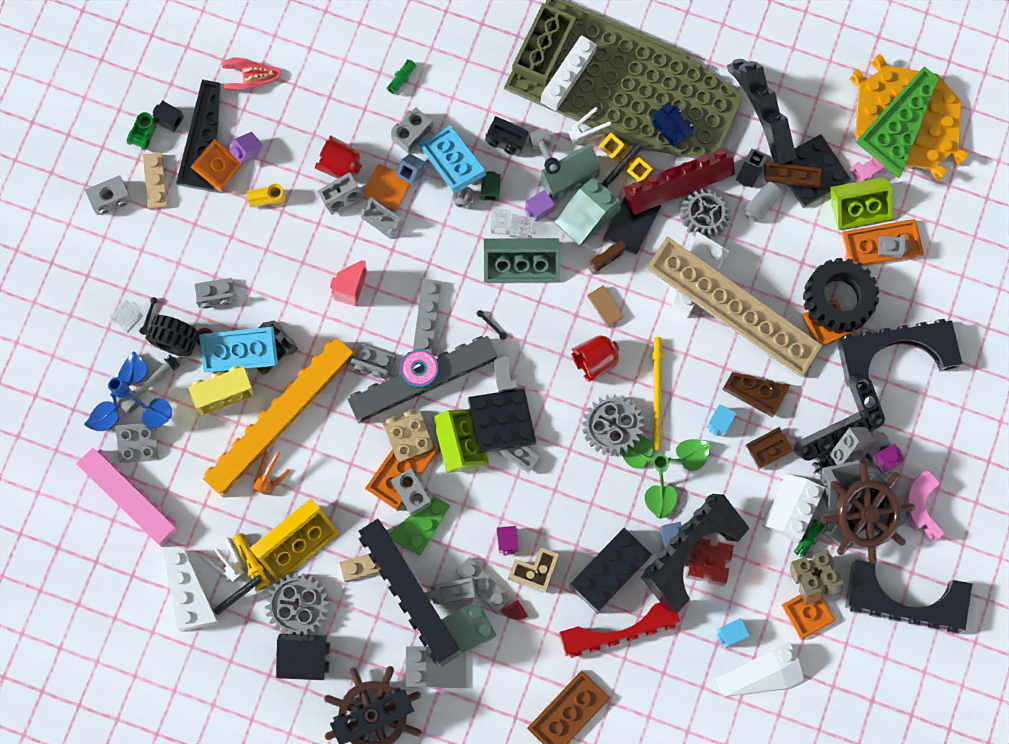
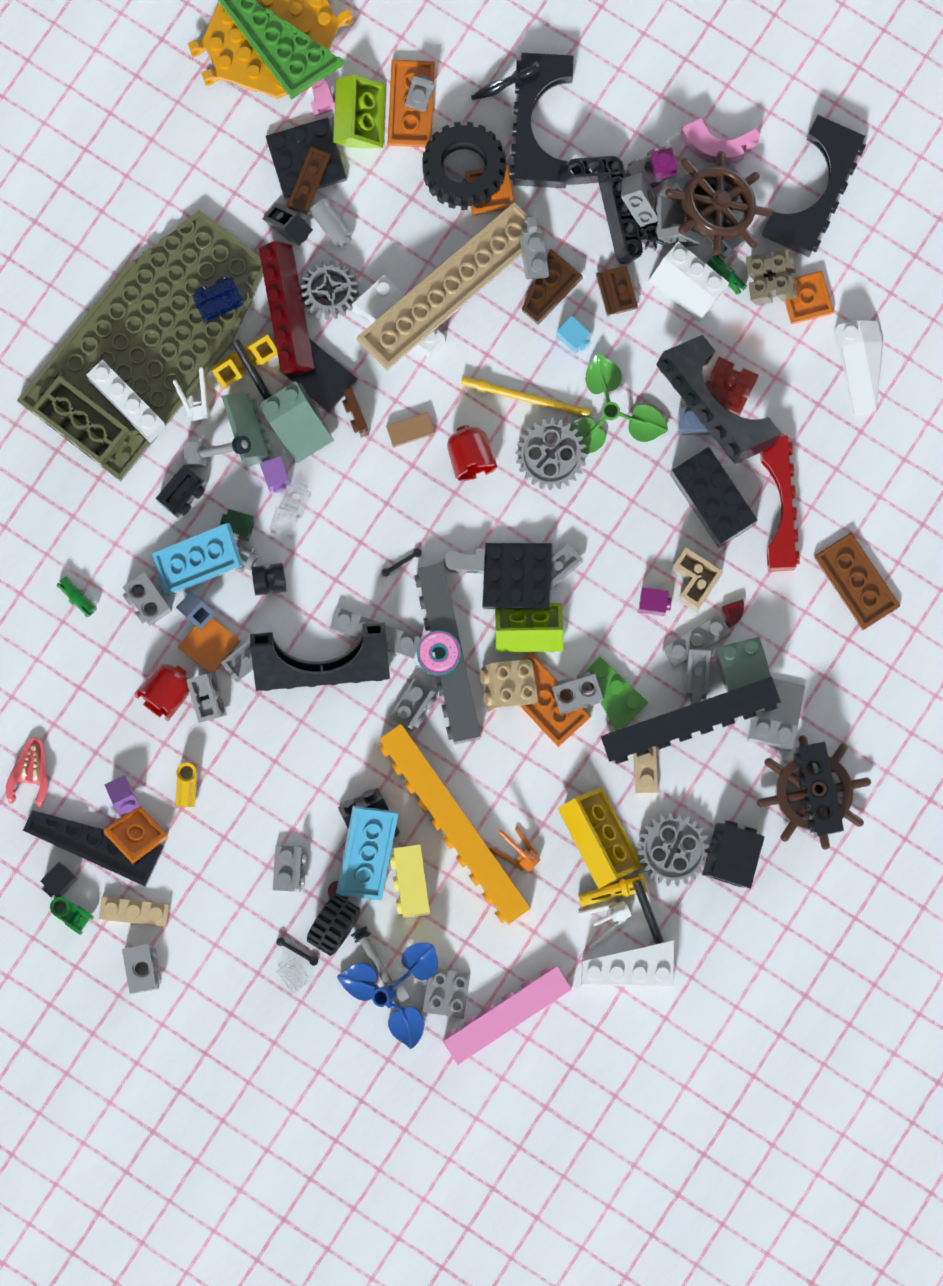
camera: 70 degrees left, 5 degrees up
coral slope [330,260,368,307] -> none
sand green slope [484,238,560,283] -> none
medium azure brick [716,618,749,648] -> none
black arch [727,59,797,165] -> none
none -> black arch [250,622,390,691]
none -> black wheel [251,563,287,596]
none -> black piece [471,61,540,101]
none -> light grey hinge [519,217,549,280]

